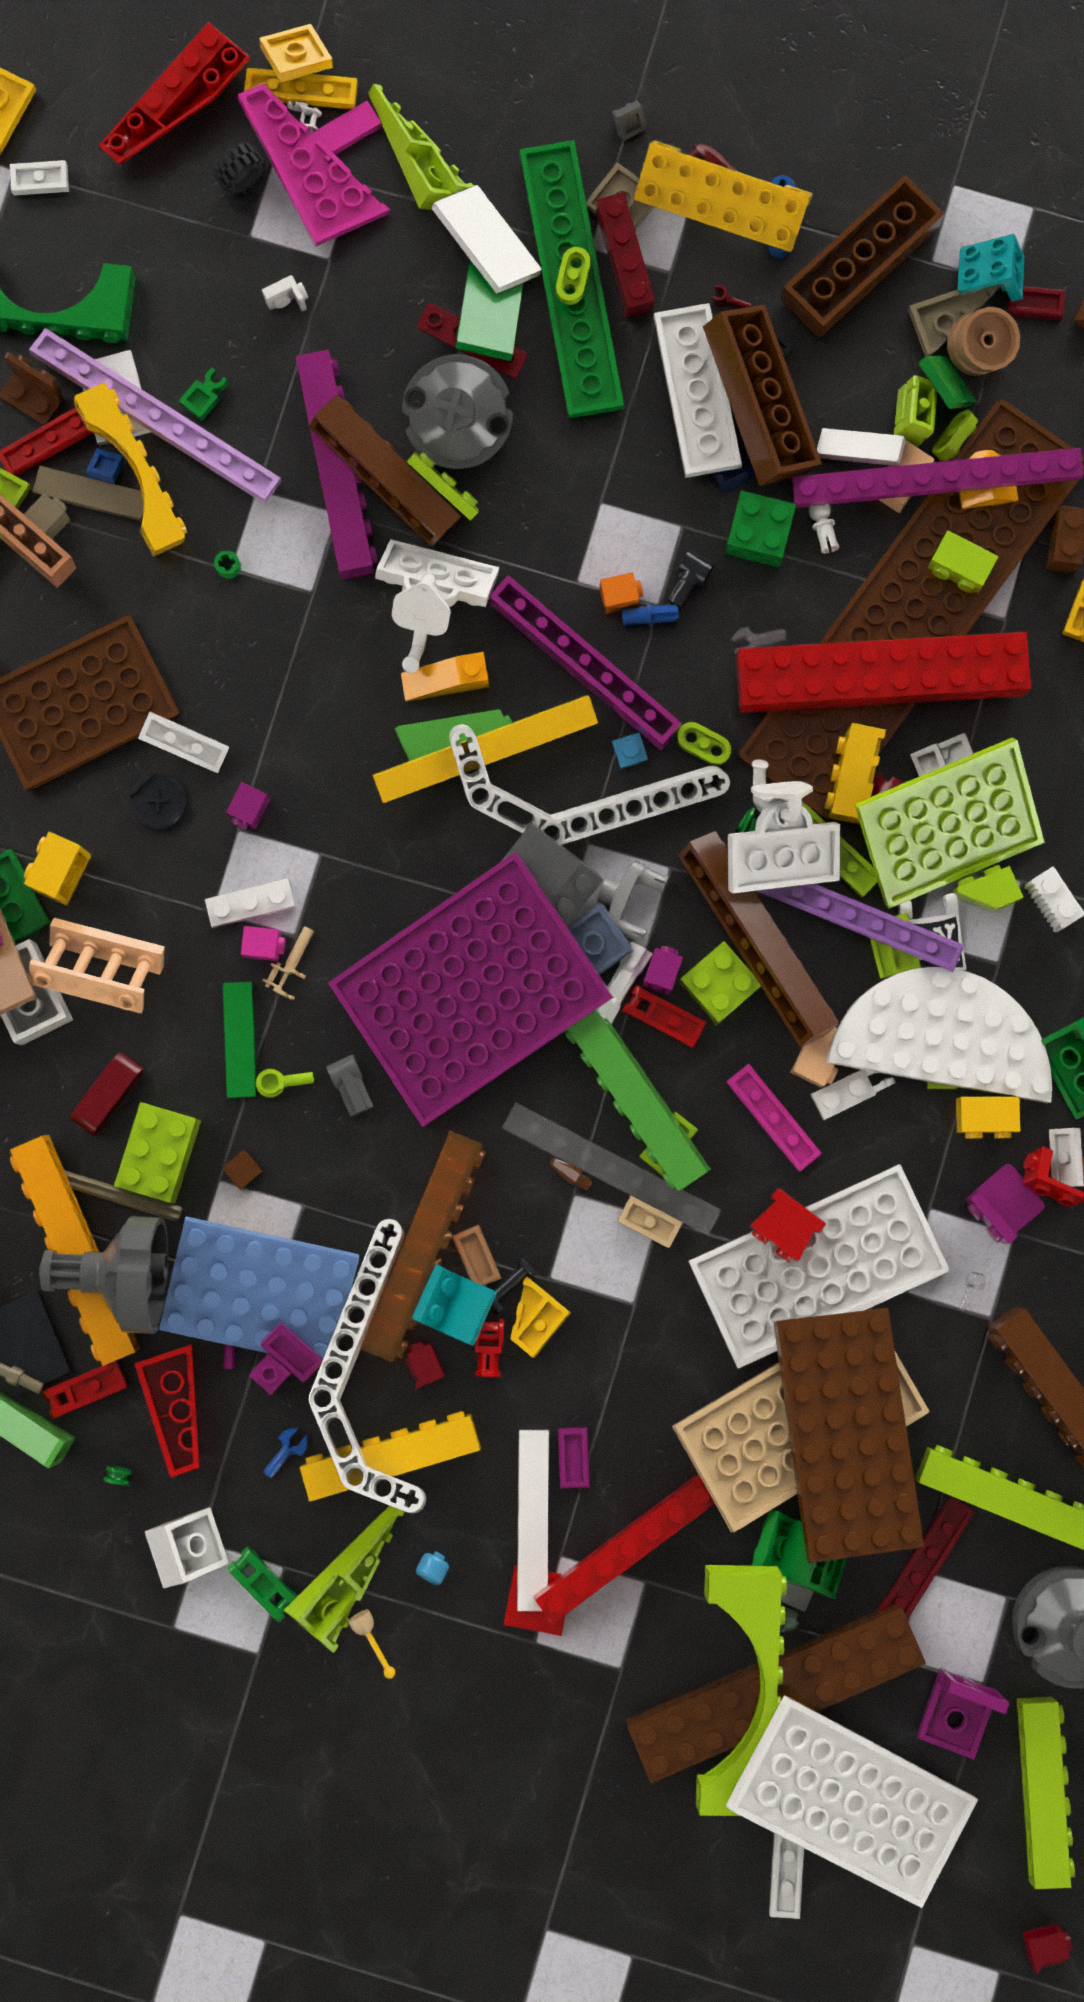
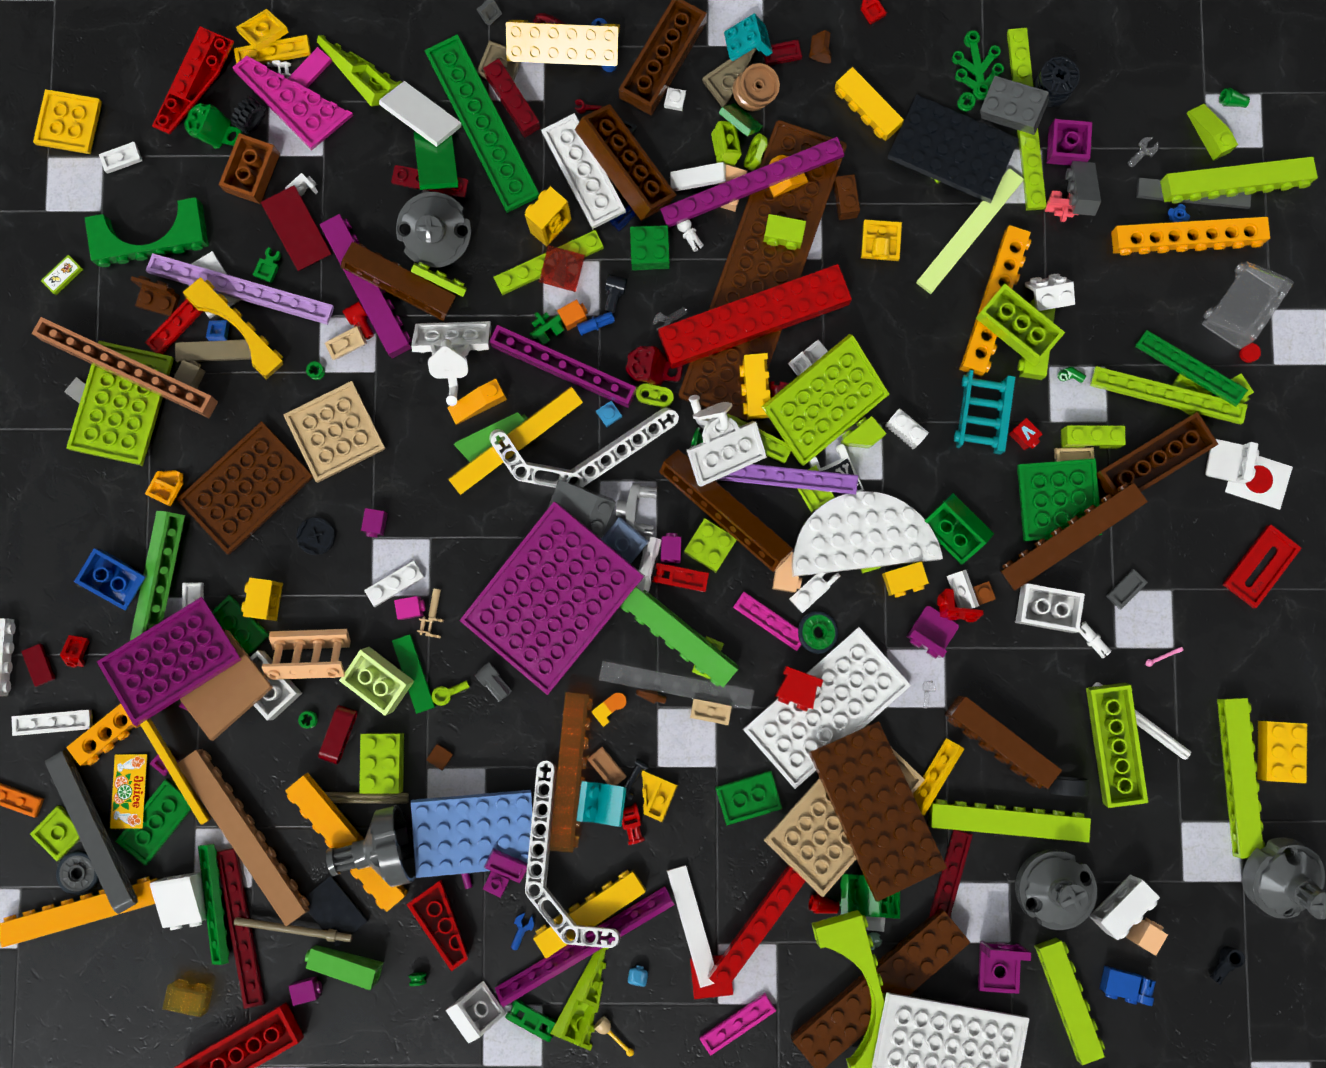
camera: 15 degrees left, 0 degrees up
red plate [42,1360,129,1419] -> none
white plate [138,712,229,773] -> none
dark red window [405,1340,446,1390] -> none
lime plate [556,247,590,305] -> none
magenta tile [558,1427,590,1489] -> none
none -> green piece [184,103,242,149]
none -> dark orange brick [219,133,280,204]
none -> dark red tile [260,185,332,271]
none -> tan plate [283,381,386,483]
none -> green bush [298,711,318,729]
none -> tan plate [325,326,367,360]
none -> yellowish green brick [339,647,414,716]
none -> red pin [343,301,374,340]
none -> lime plate [494,230,604,295]
none -> magenta plate [495,887,675,1007]
none -> yellow brick [525,186,572,247]
none -> green hips [529,312,564,345]
none -> clear red tile [539,245,585,292]
none -> leg [591,693,627,727]
none -> dark red piece [625,346,683,386]
none -> white plate [664,87,686,111]
none -> dark pink tile [699,993,776,1056]
none -> green tile [715,771,783,826]
none -> green wheel [798,611,838,654]
none -> red cone [809,894,839,914]
none -> yellow plate [913,738,964,816]

